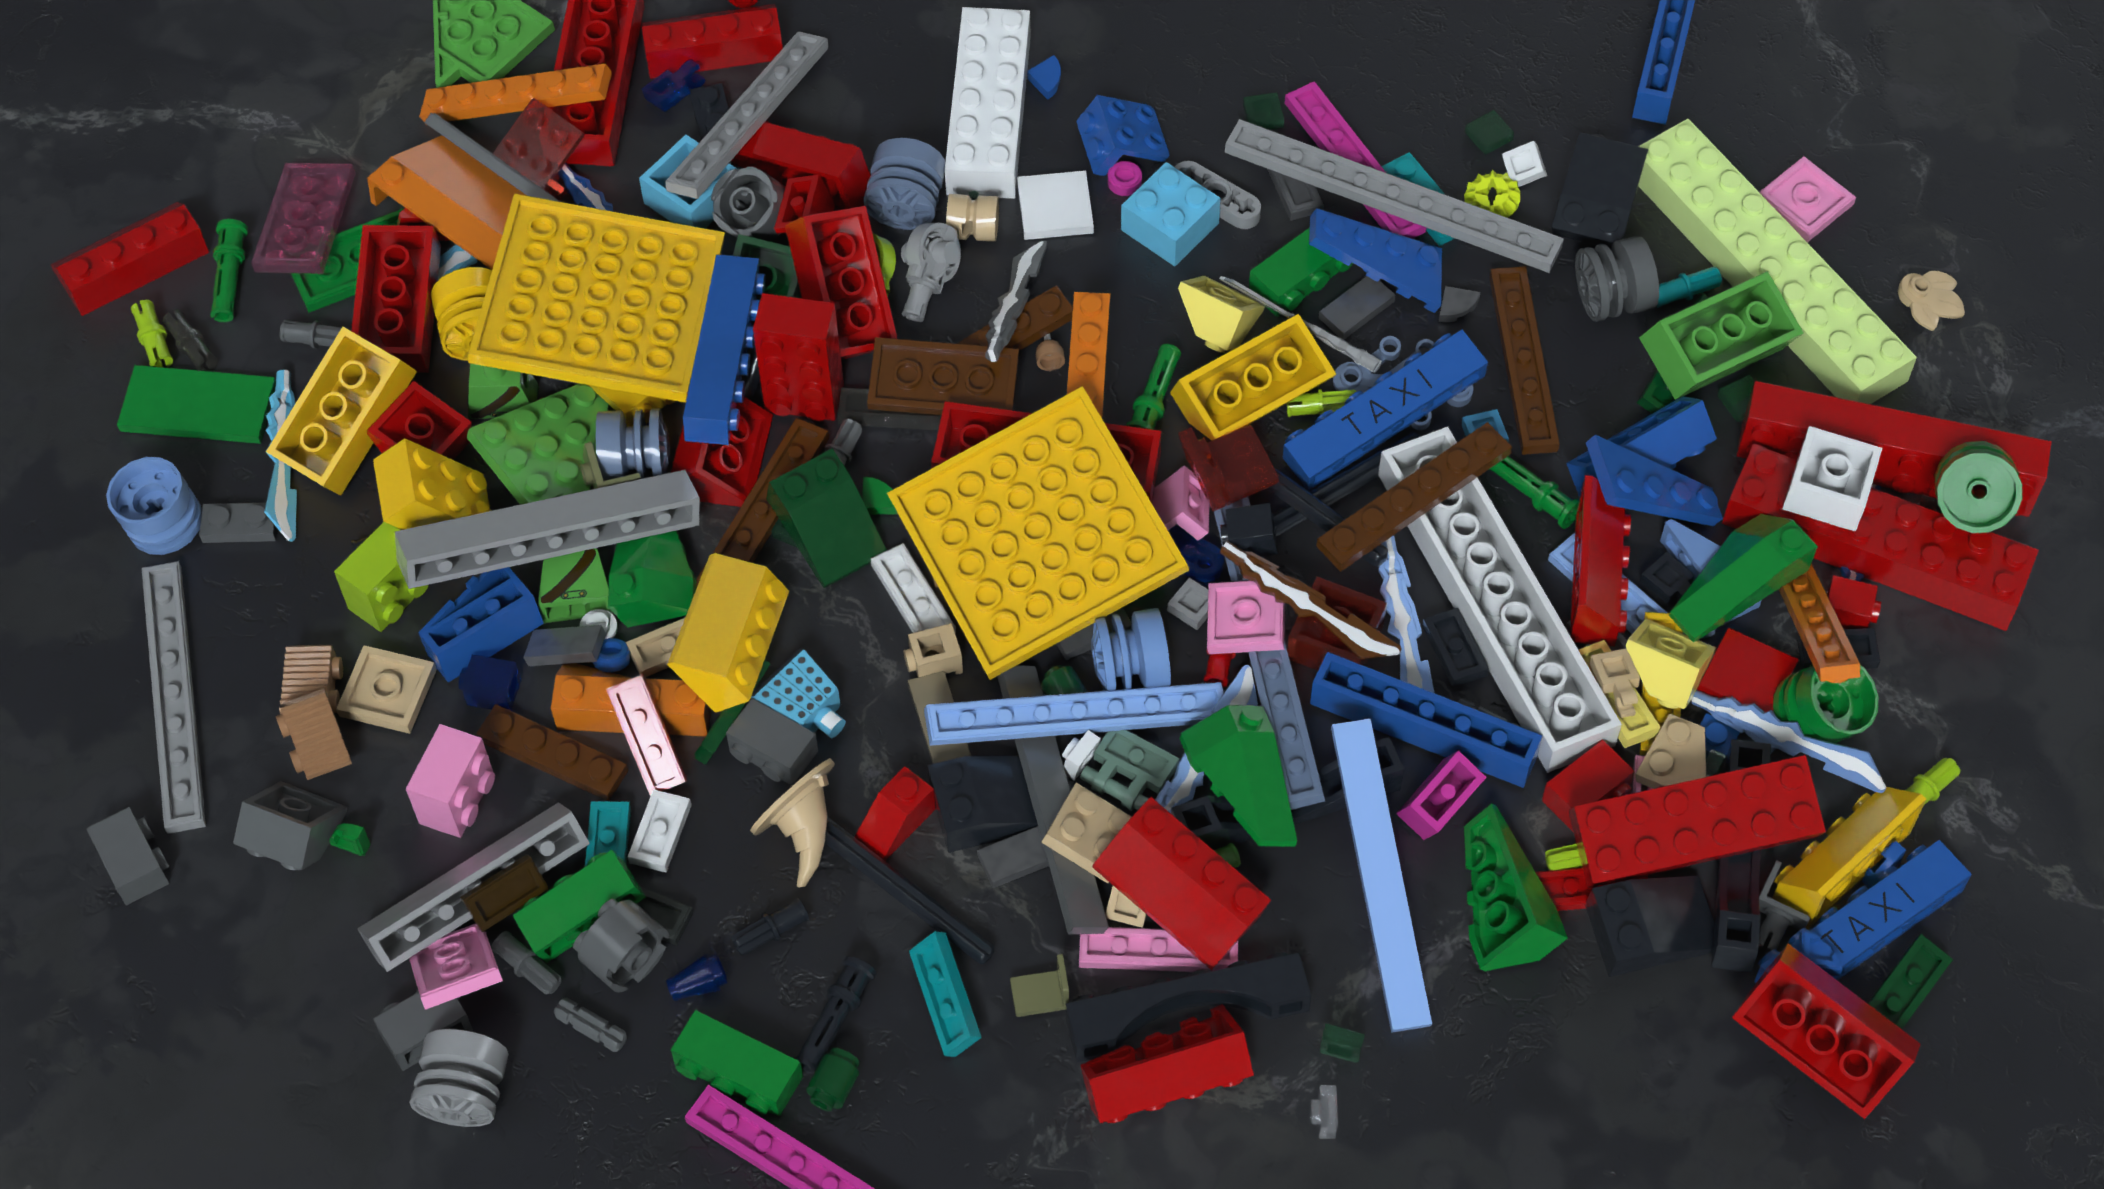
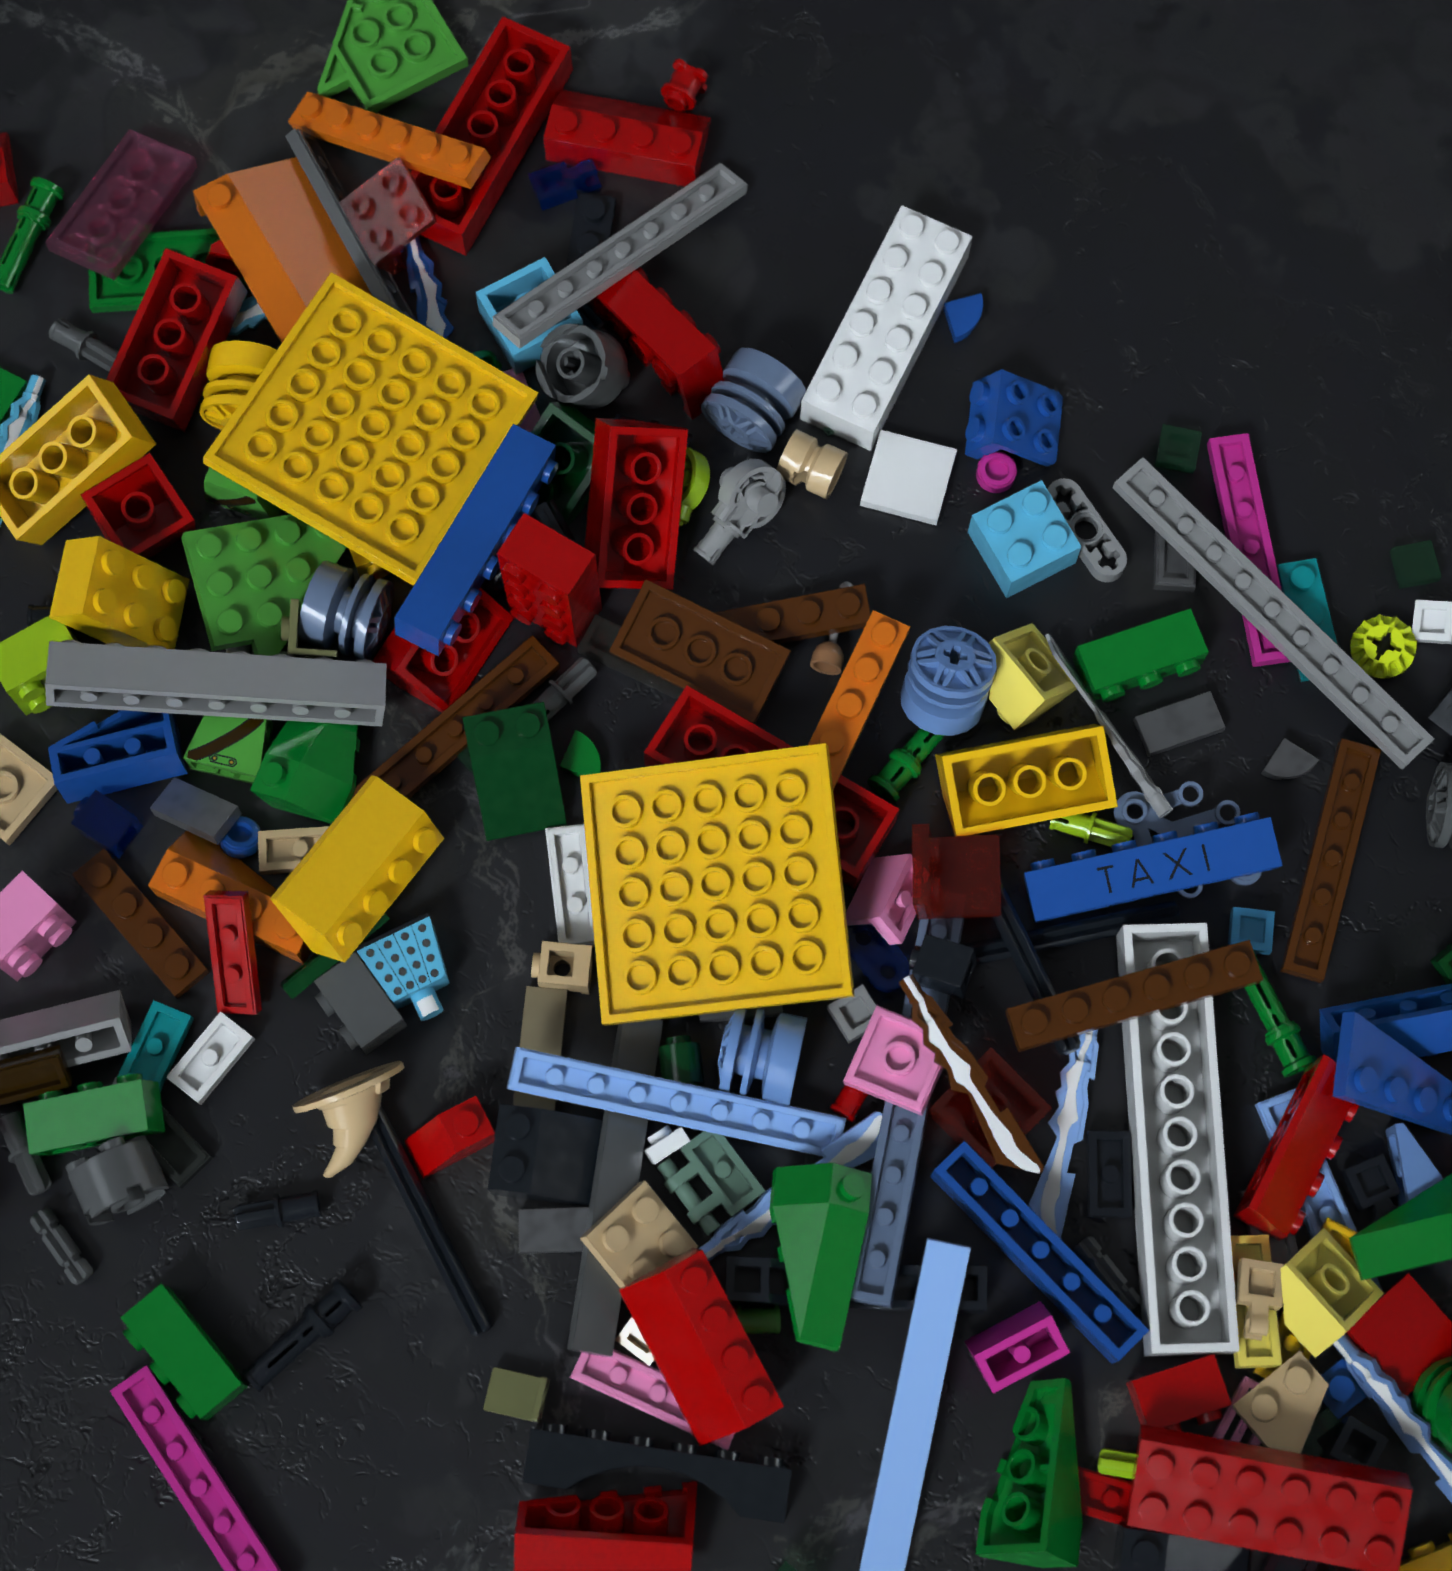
camera: 20 degrees right, 15 degrees up
white plate [580,609,618,639] -> none
clear blue cone [666,954,728,1002] -> none
red slope [774,174,835,234] -> none
dark green brick [806,1048,860,1111] -> none
teal plate [909,931,982,1057] -> none
dark grey sword [985,241,1048,362] -> none
blue wing [1309,208,1442,313] -> none
none -> medium blue wheel [901,626,997,736]

